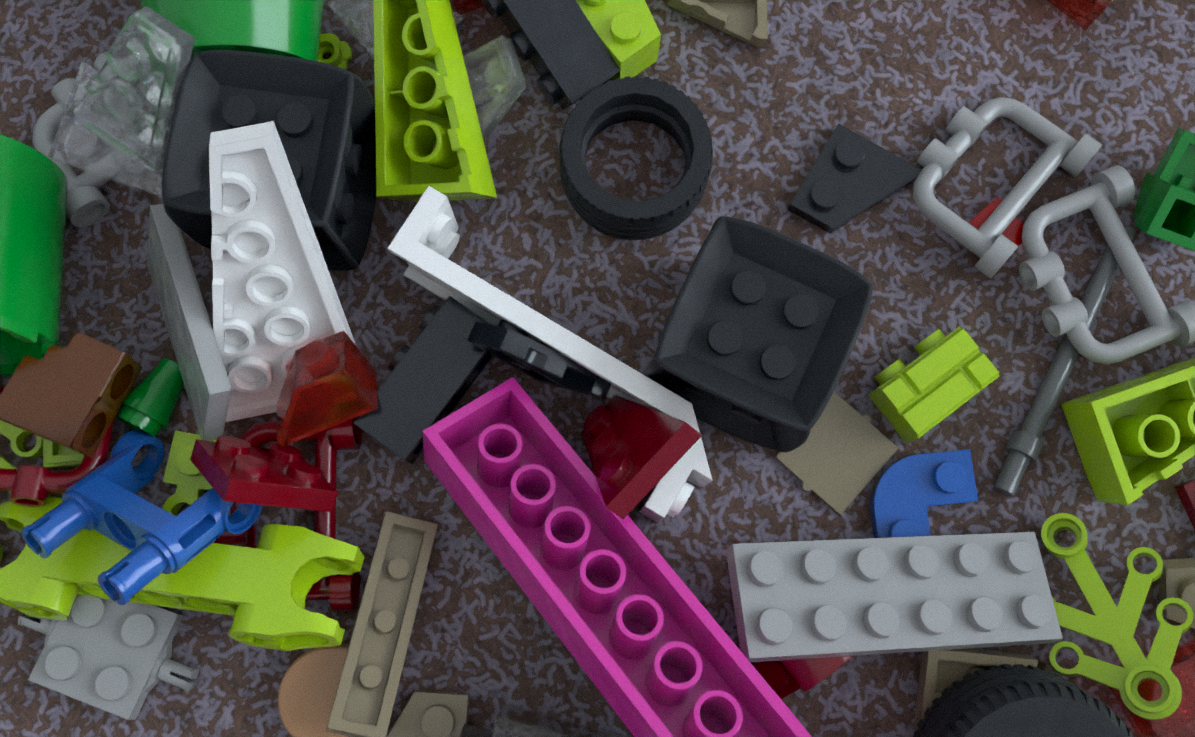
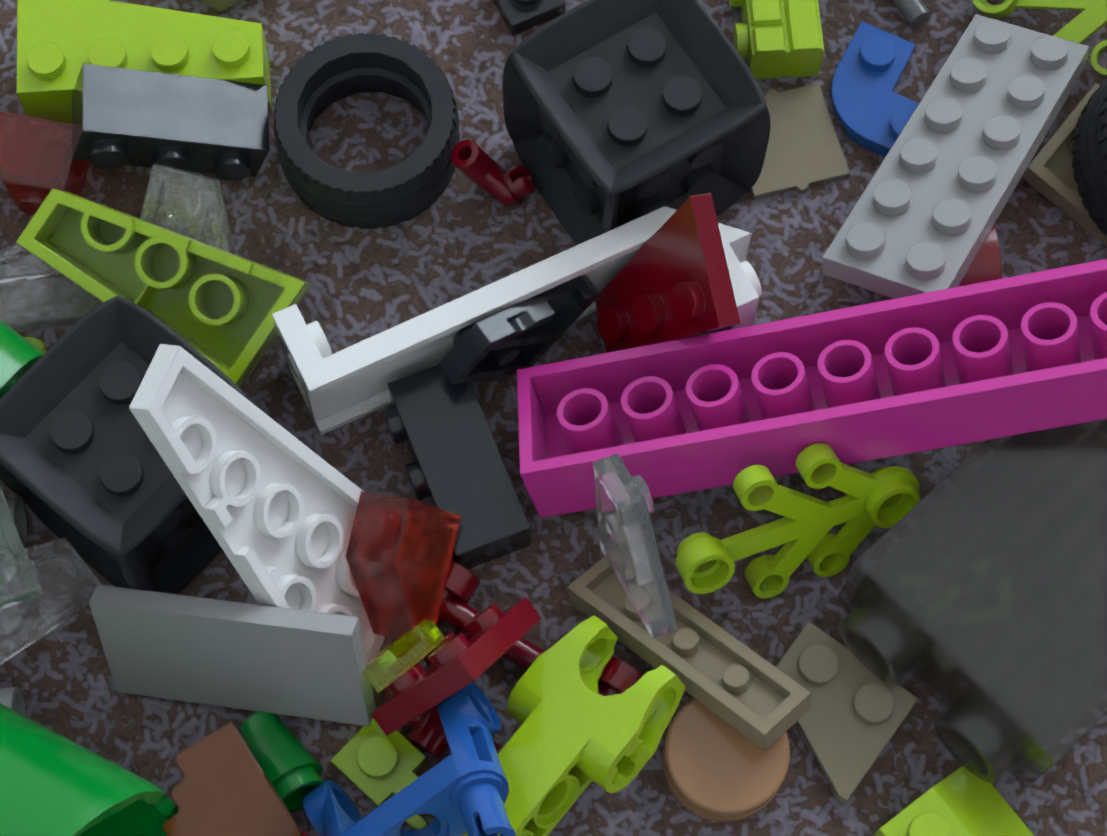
camera: 55 degrees left, 10 degrees down
none -> clear neon green tile [363,619,445,693]
none -> dark red arm [451,139,536,206]
none -> clear wing [593,453,677,639]
none -> lime plant [675,443,920,599]

